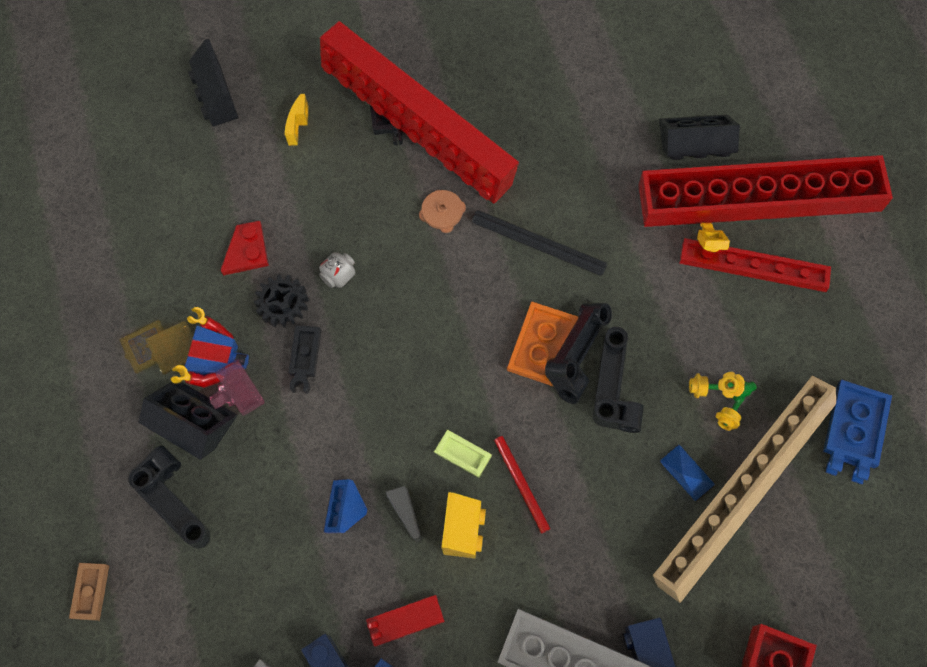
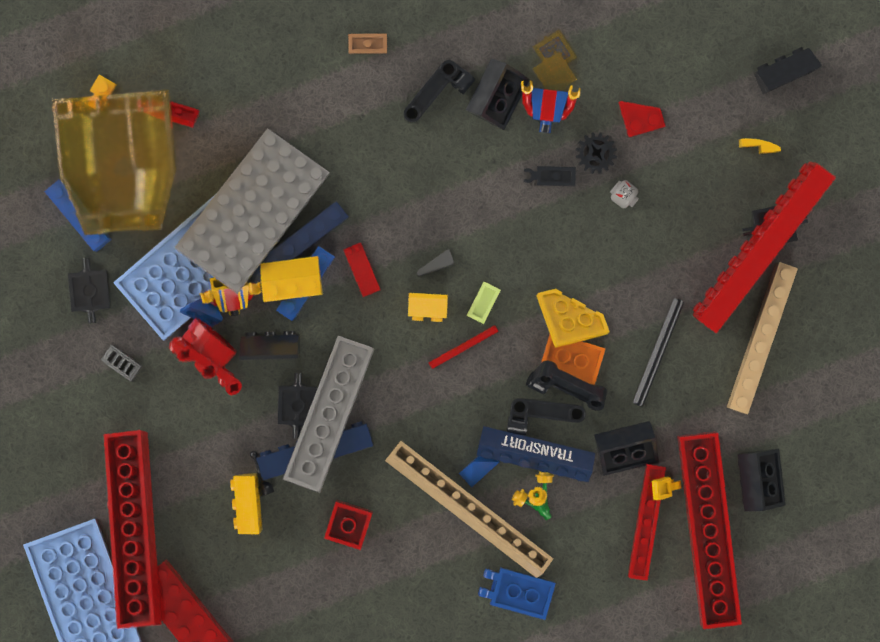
camera: 80 degrees right, 20 degrees up
clear pink hinge [209,359,265,416] -> none
blue slope [324,479,367,533] -> none
nougat piece [419,190,466,233] -> none
none -> dark blue brick [477,426,595,482]
none -> yellow plate [536,289,610,348]
none -> black slope [594,421,659,476]
none -> tan brick [727,262,798,414]

